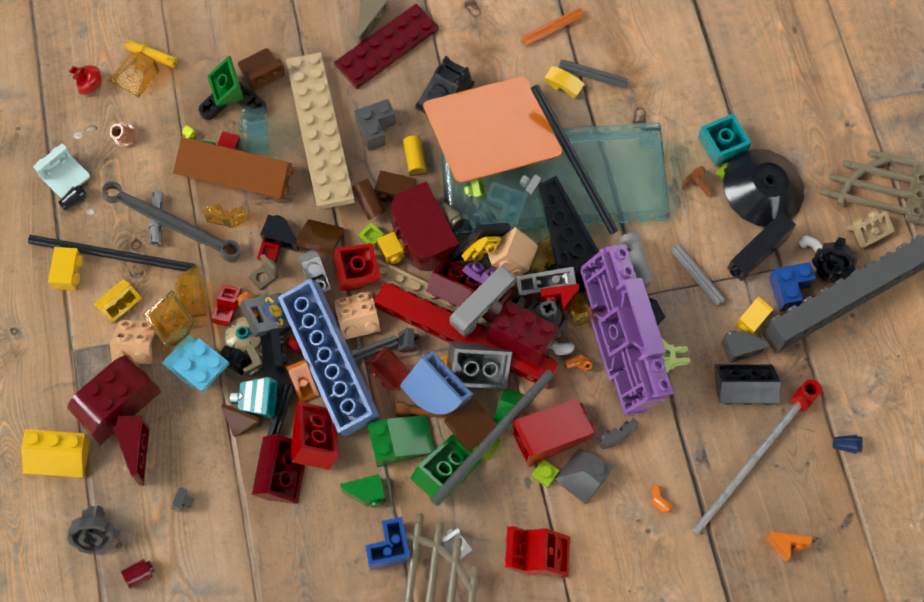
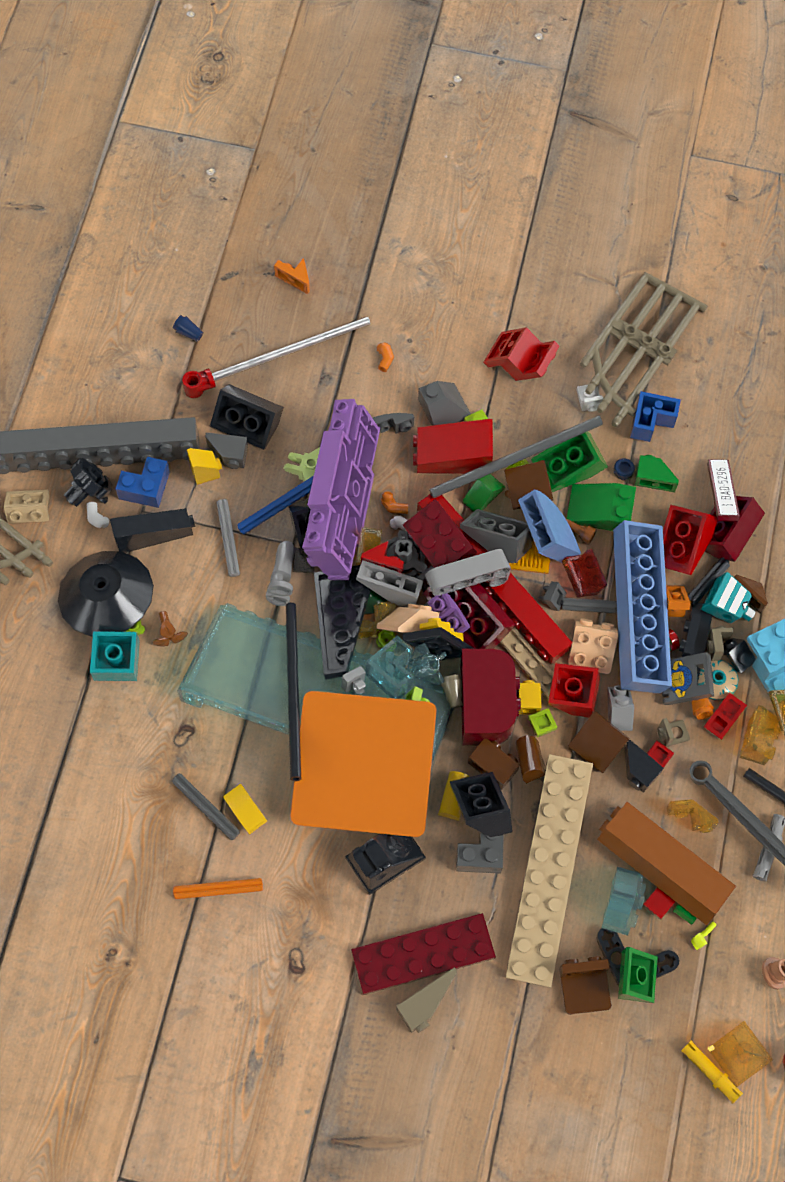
camera: 155 degrees left, 0 degrees up
none -> blue axle [237,476,314,534]
none -> black slope [450,772,513,837]
none -> dark blue tile [613,458,635,480]
none -> tile [707,459,740,521]

